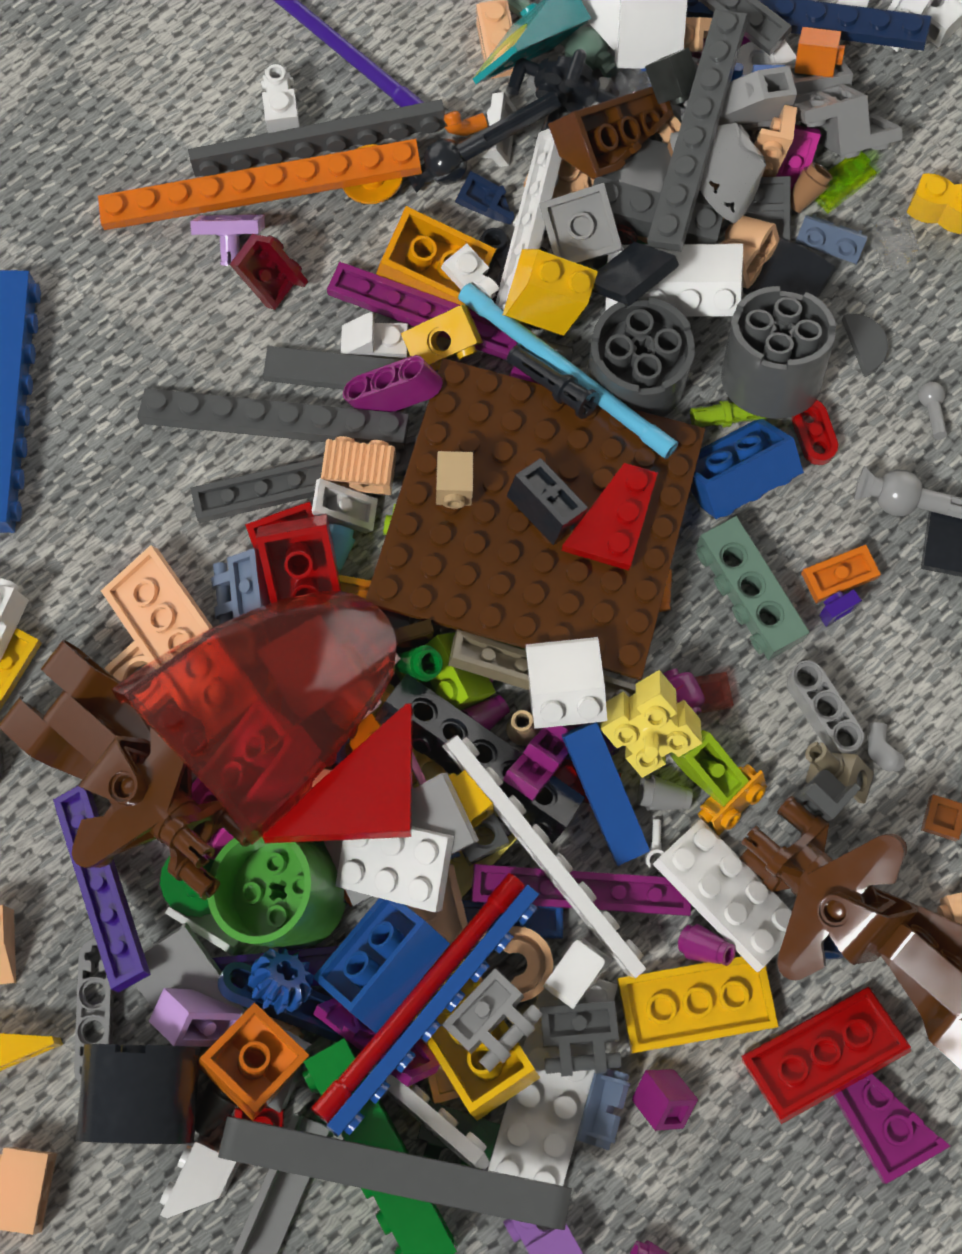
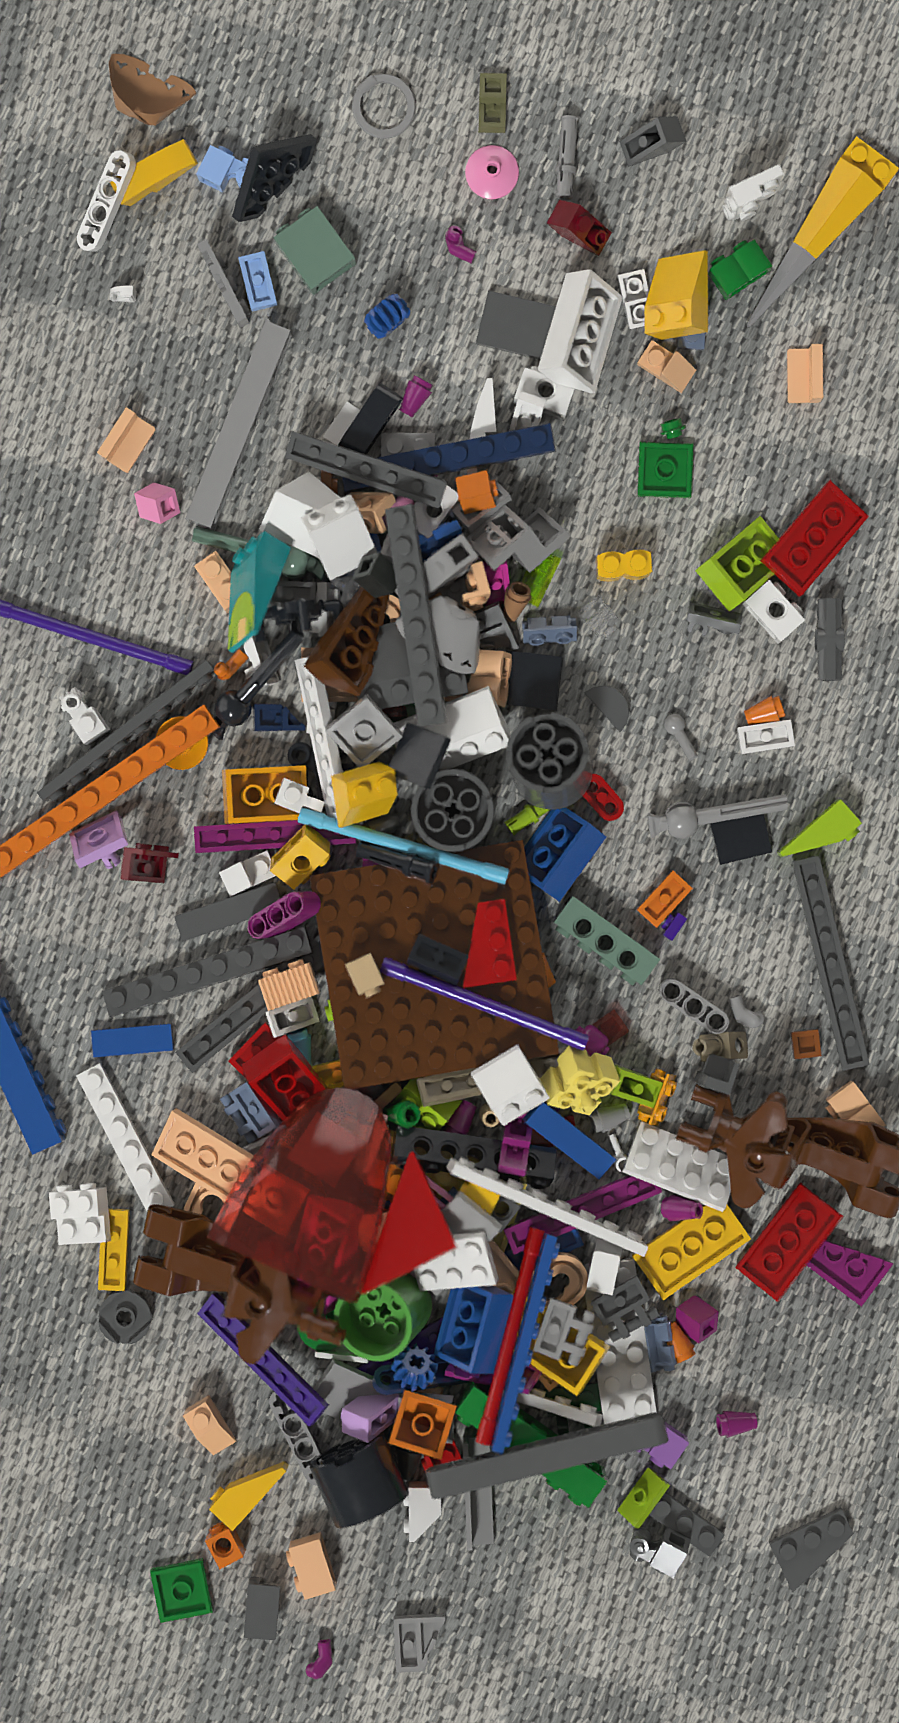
camera: 20 degrees left, 15 degrees up
none -> white plate [76,1063,175,1211]
none -> blue tile [91,1023,174,1057]
none -> dark purple piece [380,957,589,1051]
none -> orange cone [666,1321,696,1364]

